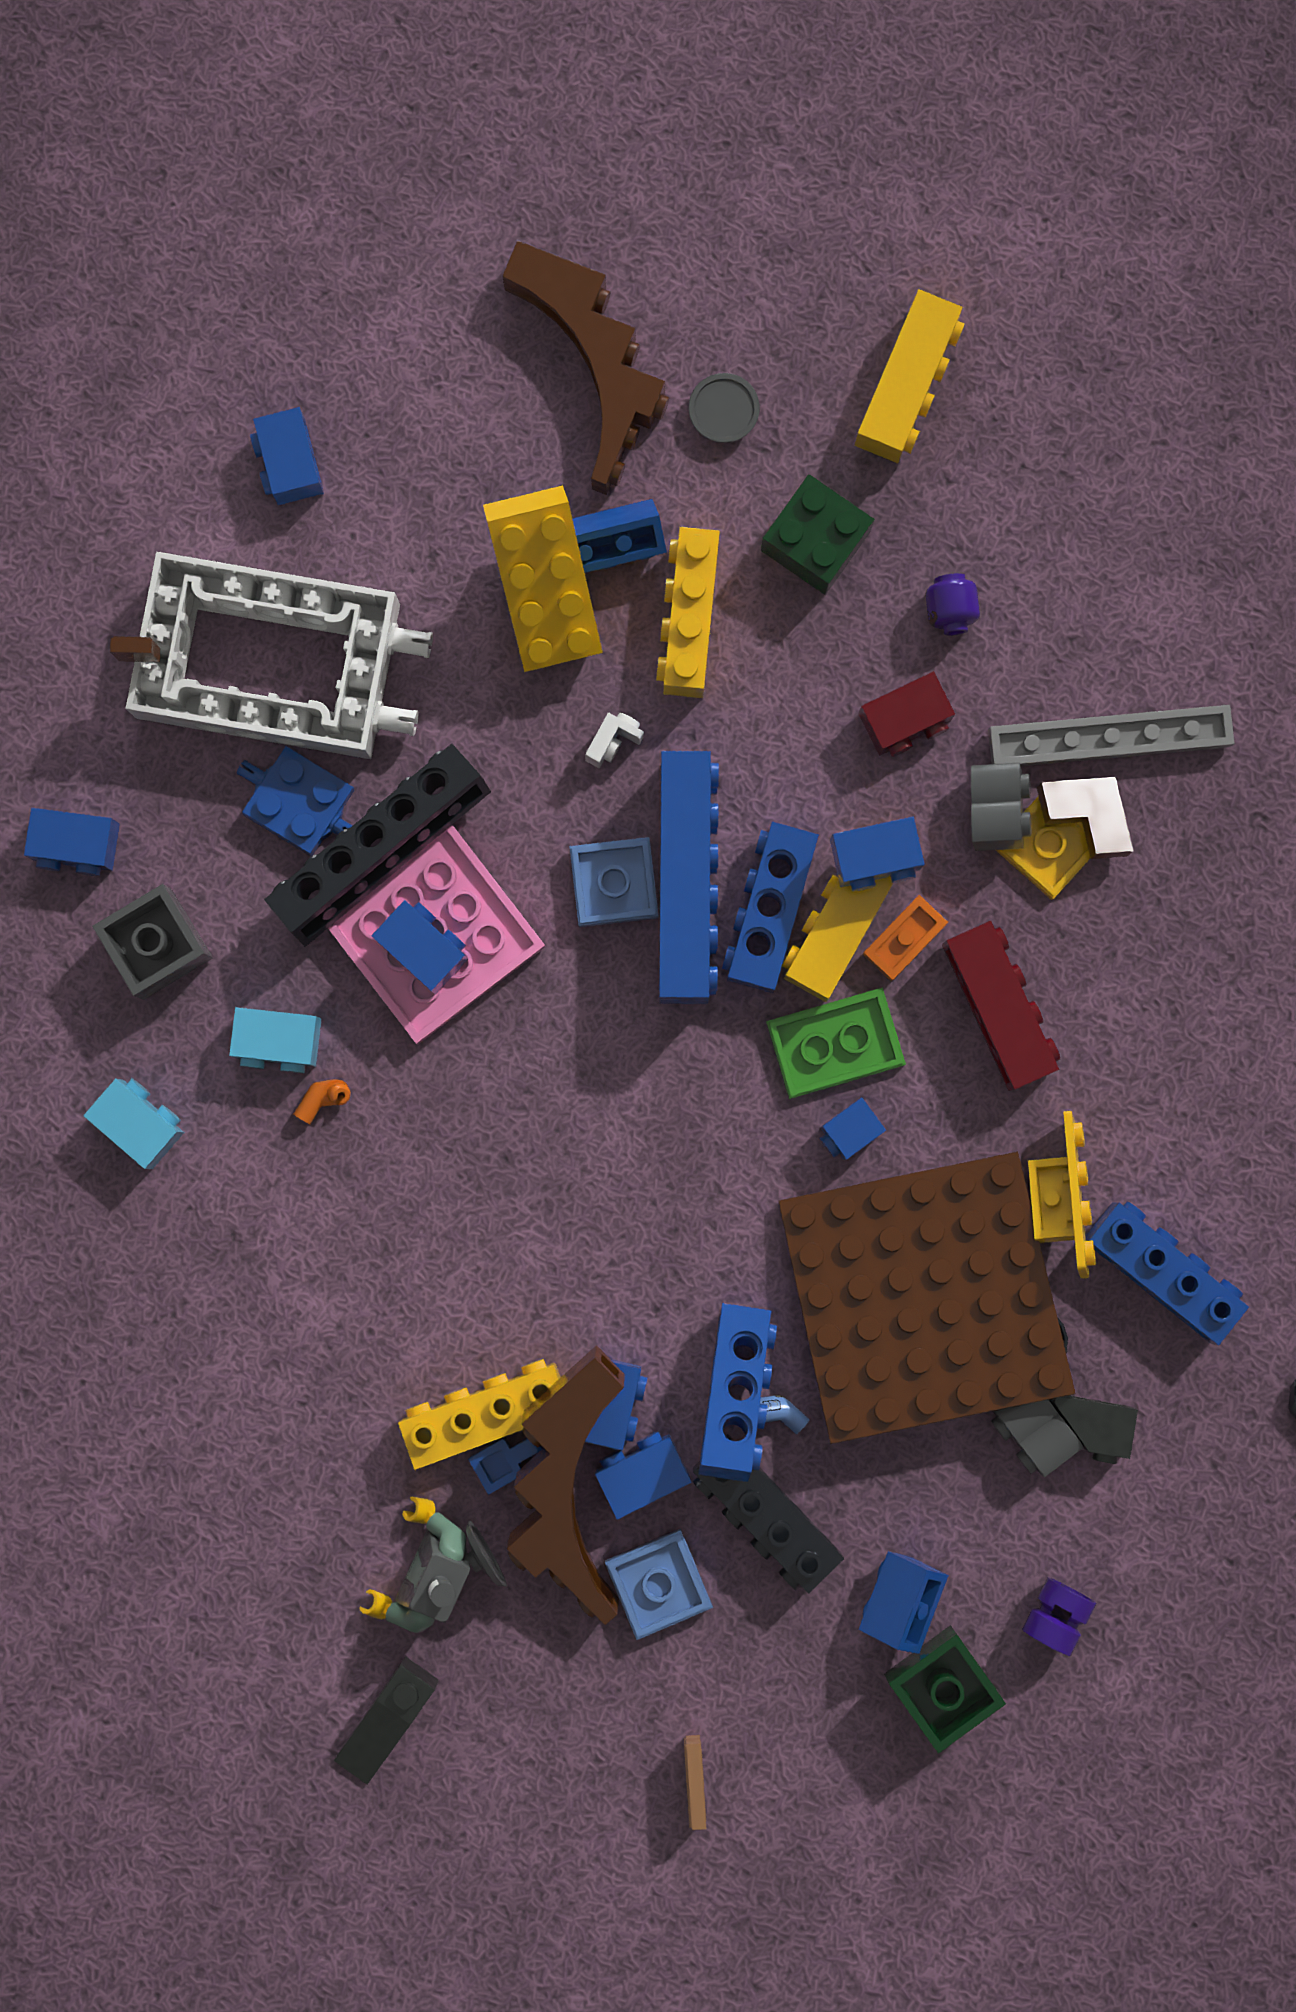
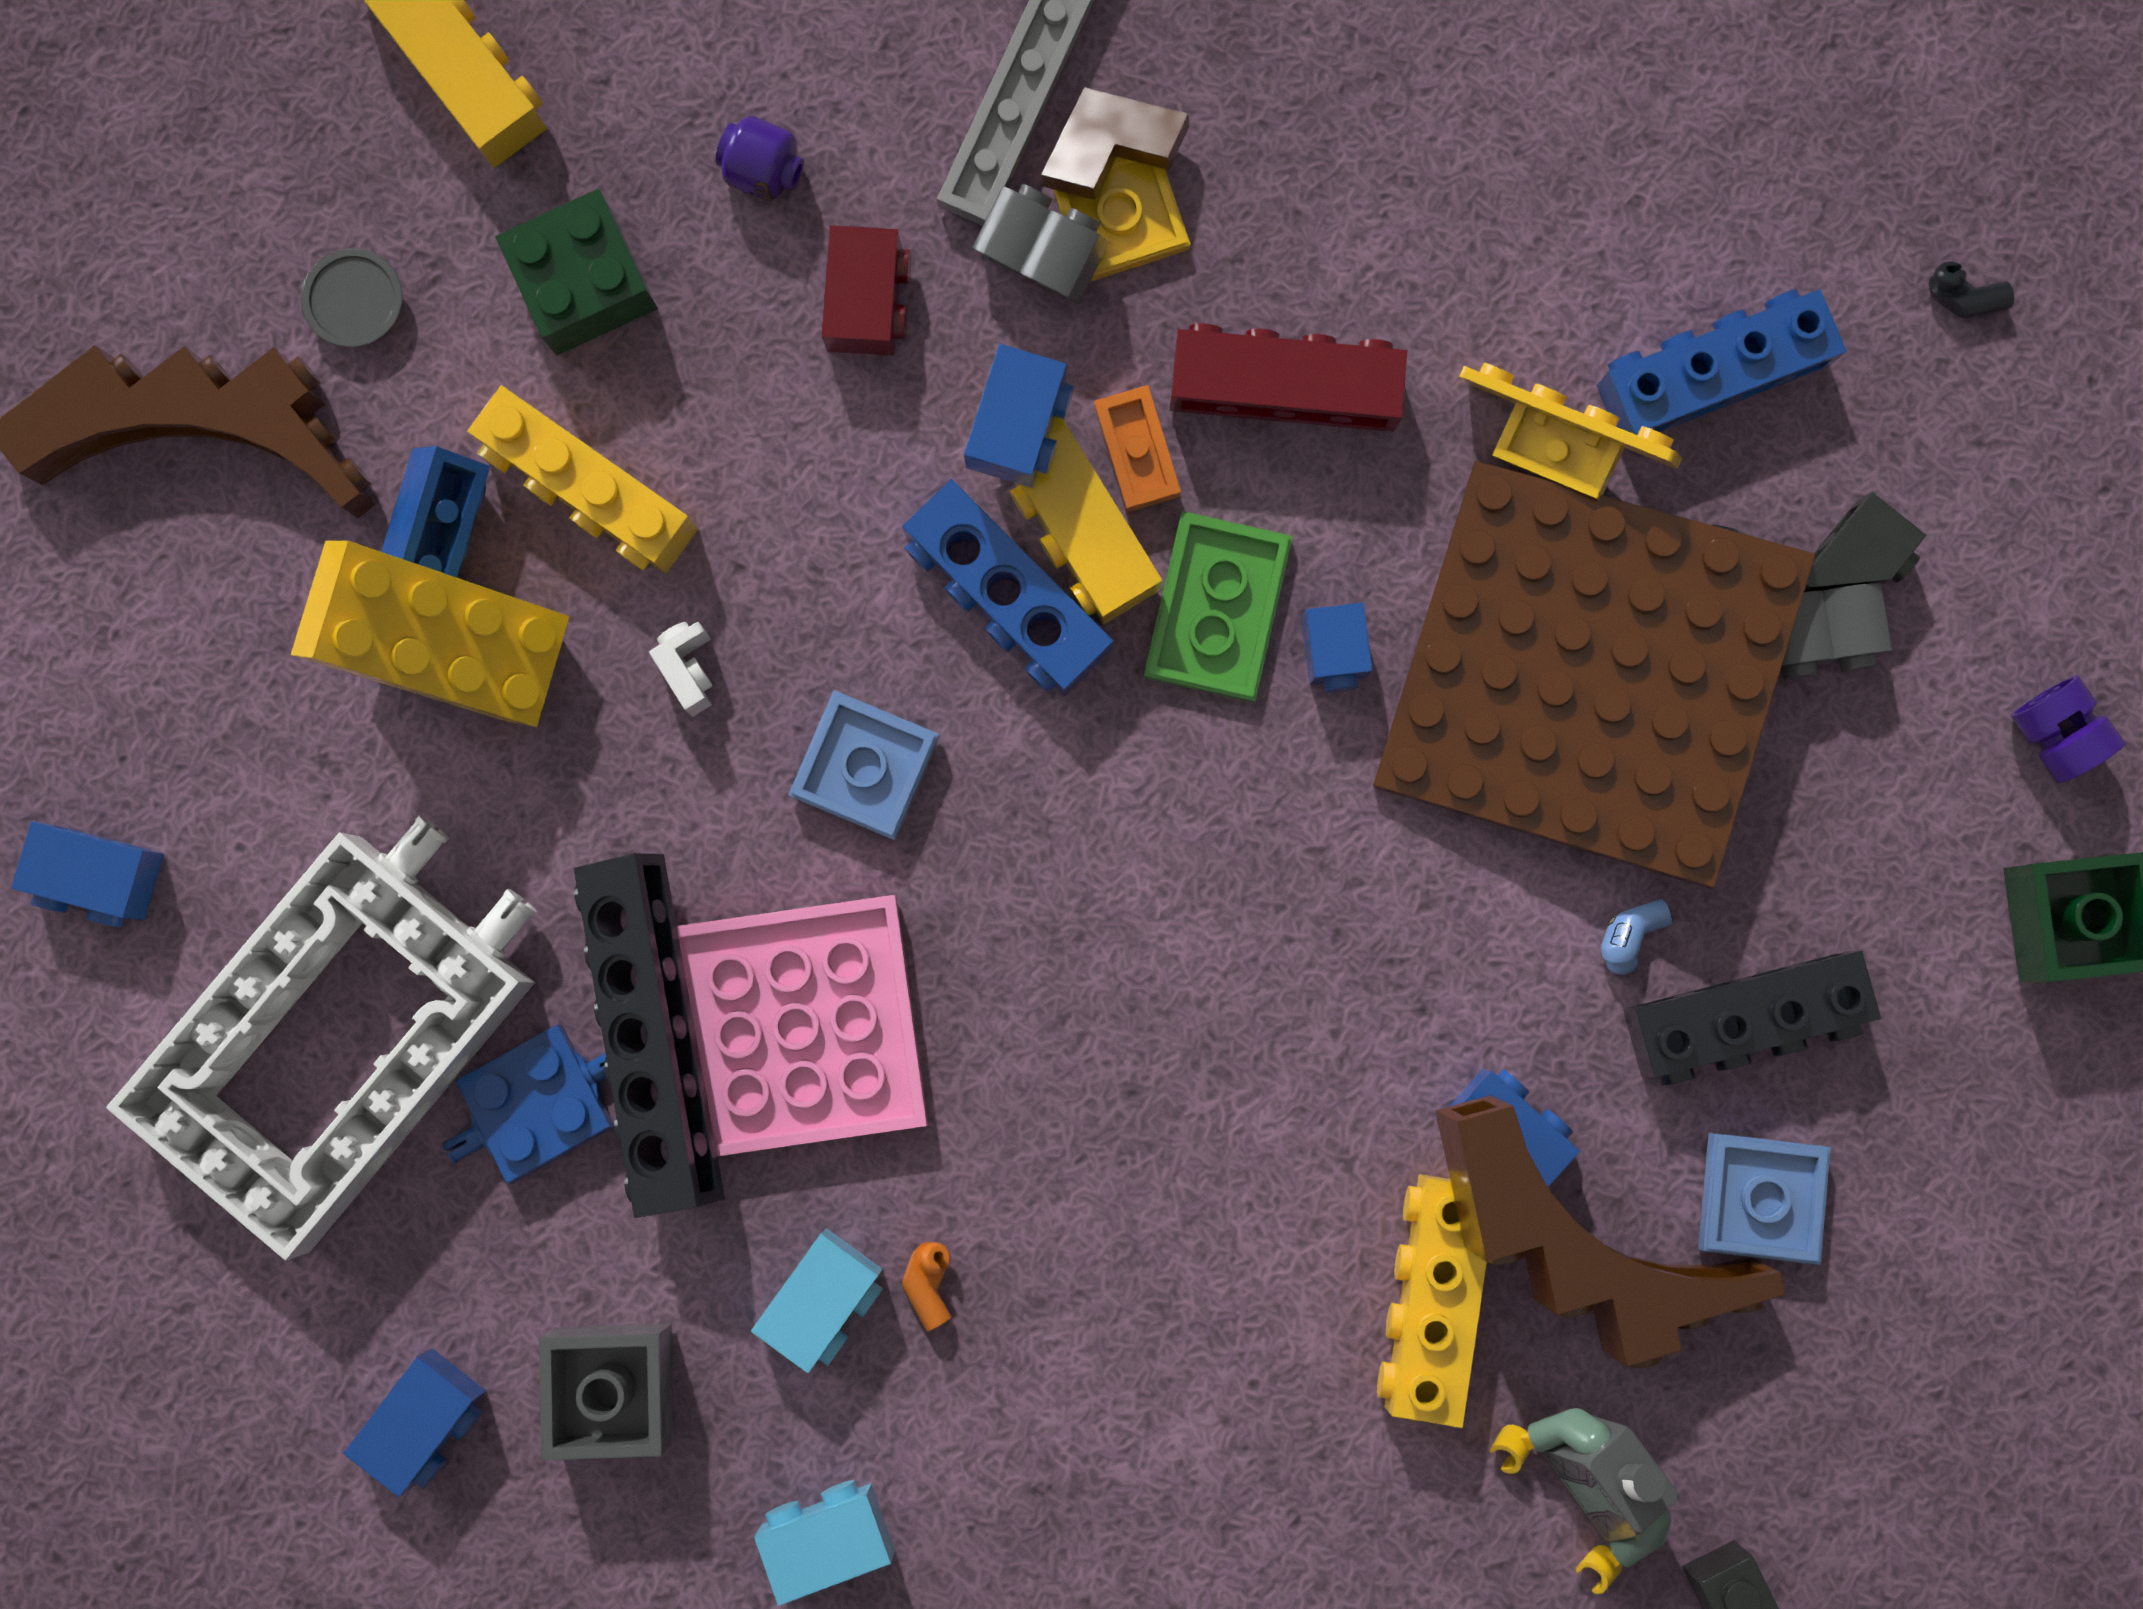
camera: 60 degrees left, 0 degrees up
reddish brown tile [110,636,160,662] -> none
blue brick [371,900,468,994] -> none
dark grey piece [465,1521,507,1587] -> none
blue plate [468,1437,543,1495] -> none
blue brick [595,1431,692,1520] -> none
blue brick [659,751,719,1004] -> none
medium nougat tile [684,1735,706,1830] -> none
blue brick [698,1303,777,1482] -> none
blue brick [858,1551,949,1654] -> none

